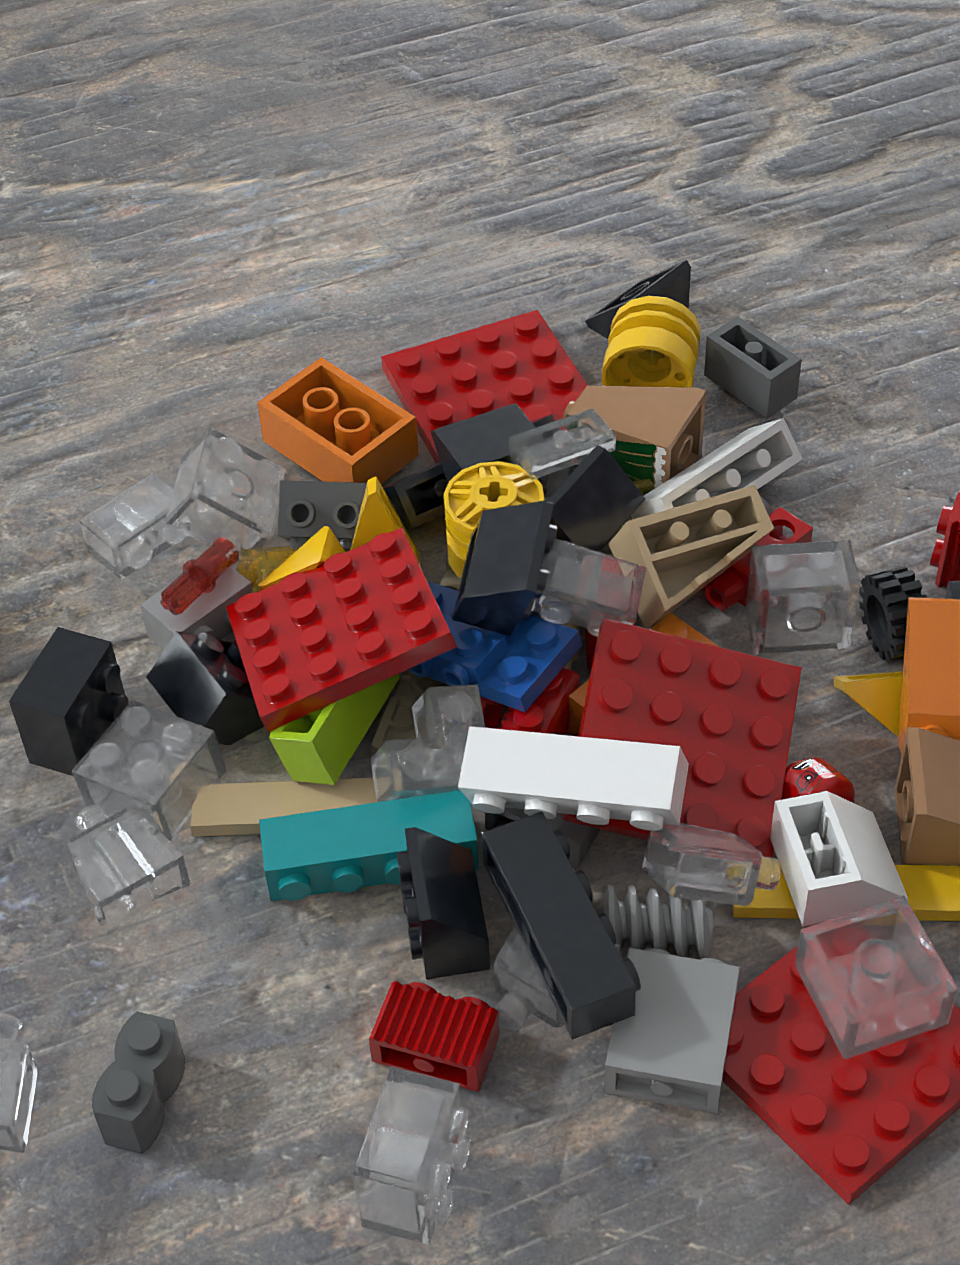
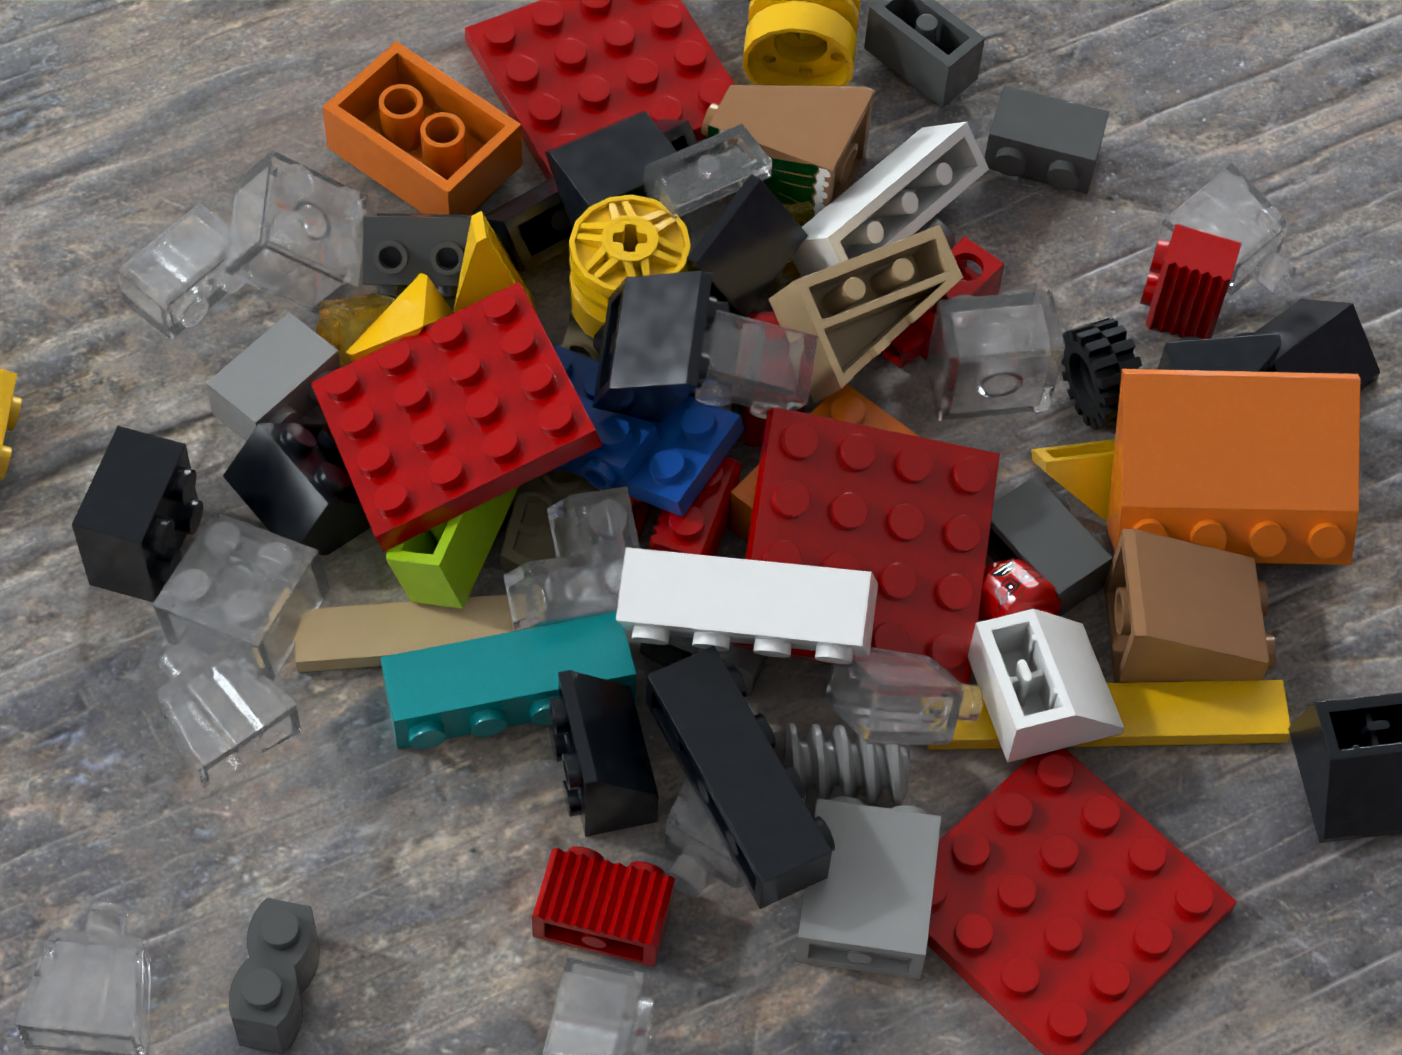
camera: 10 degrees left, 10 degrees up
clear red axle [160,537,239,615] -> none
clear brick [795,896,958,1060] -> none
none -> dark grey brick [984,85,1110,194]
none -> dark grey brick [987,475,1113,616]

